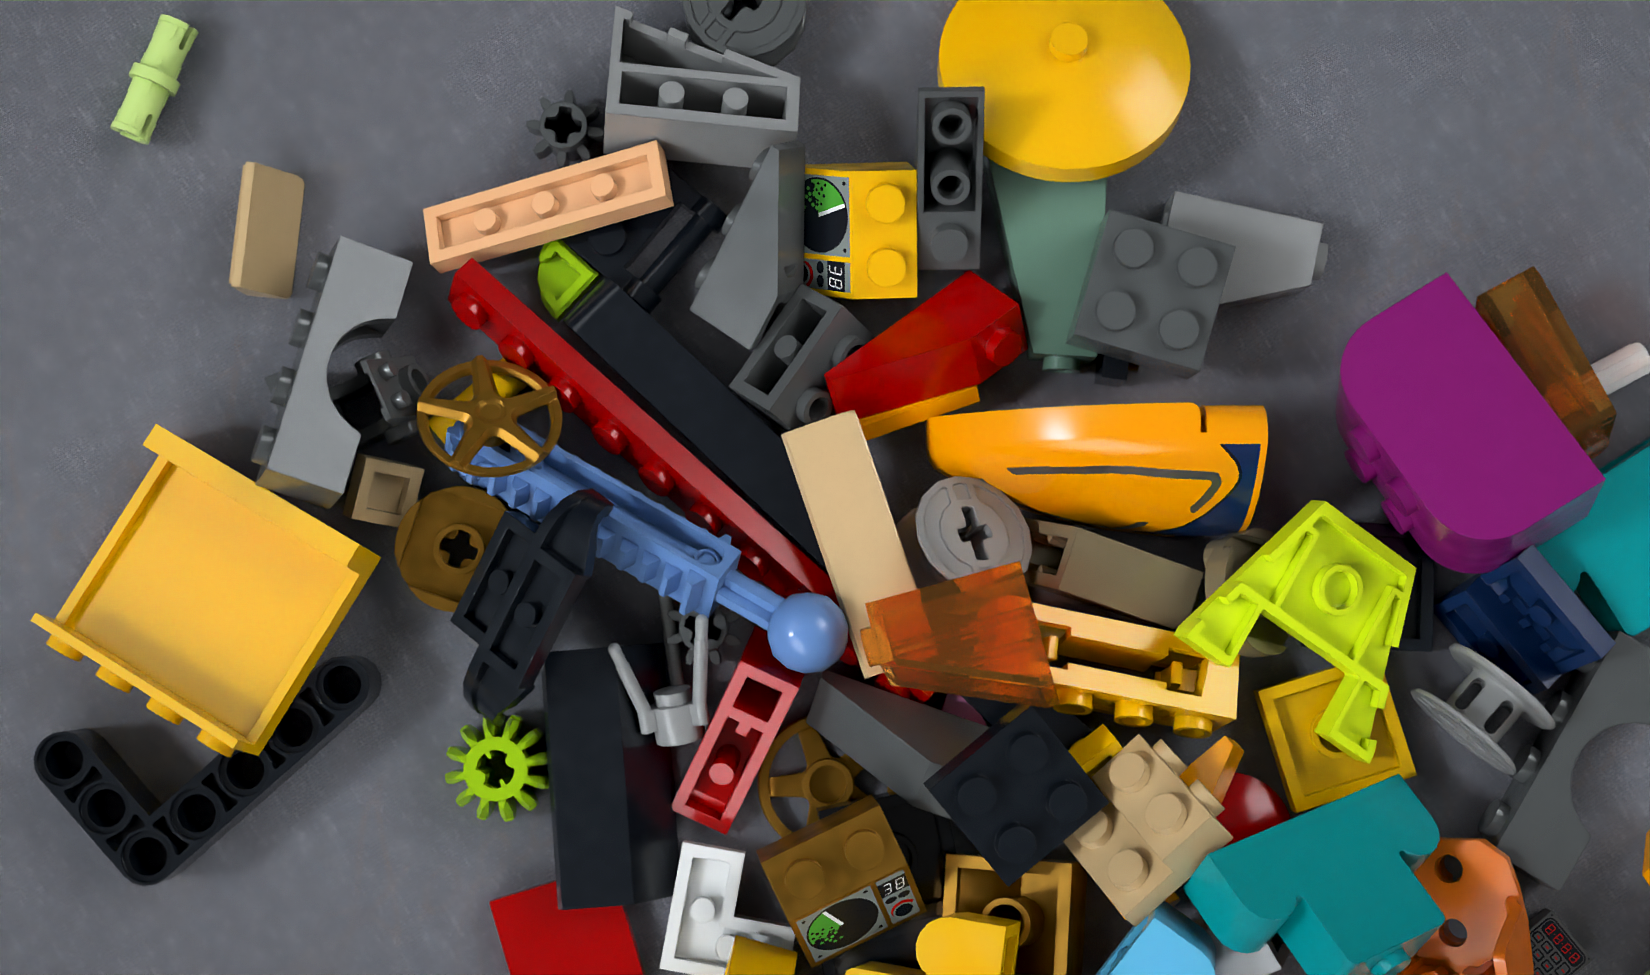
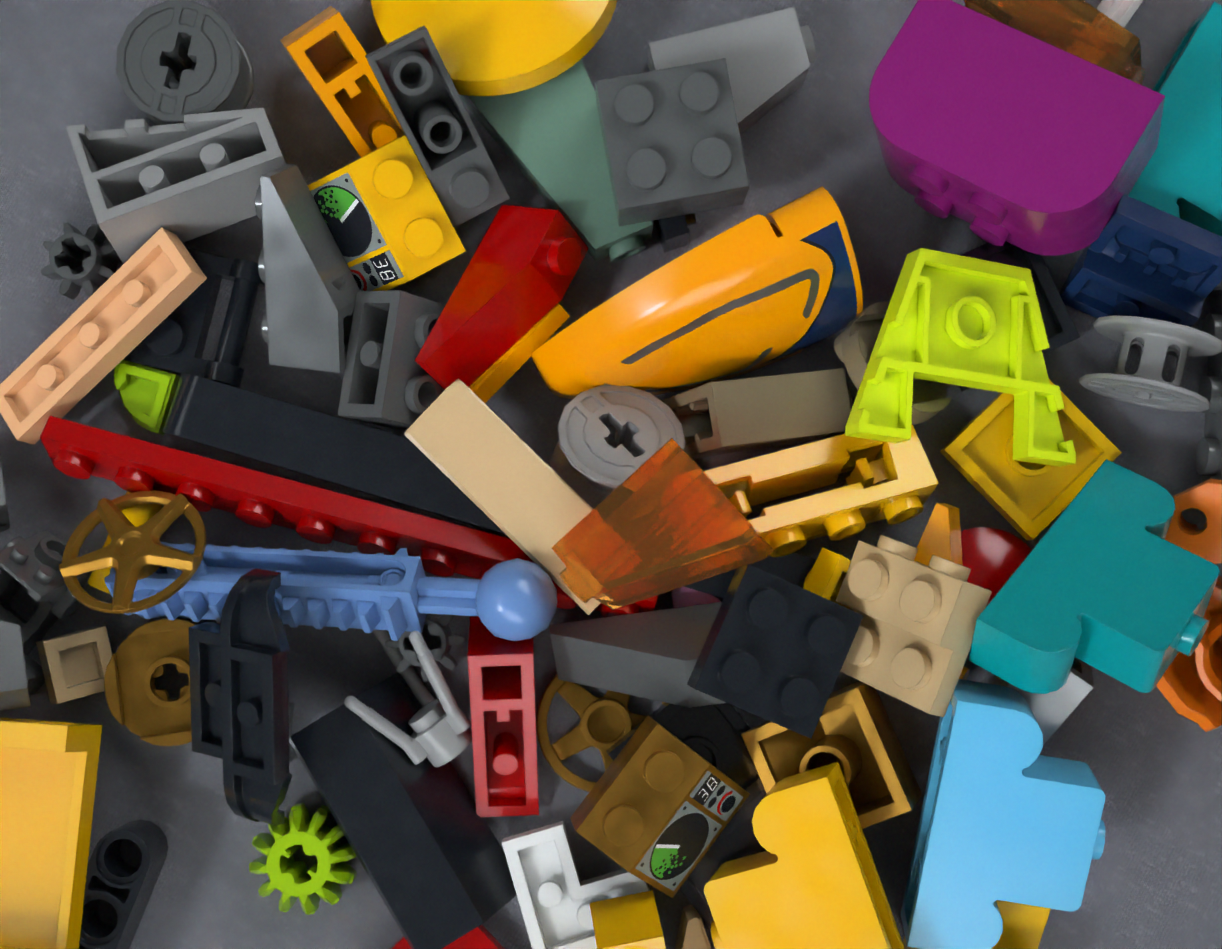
camera: 20 degrees left, 0 degrees up
none -> light orange slope [280,6,405,158]

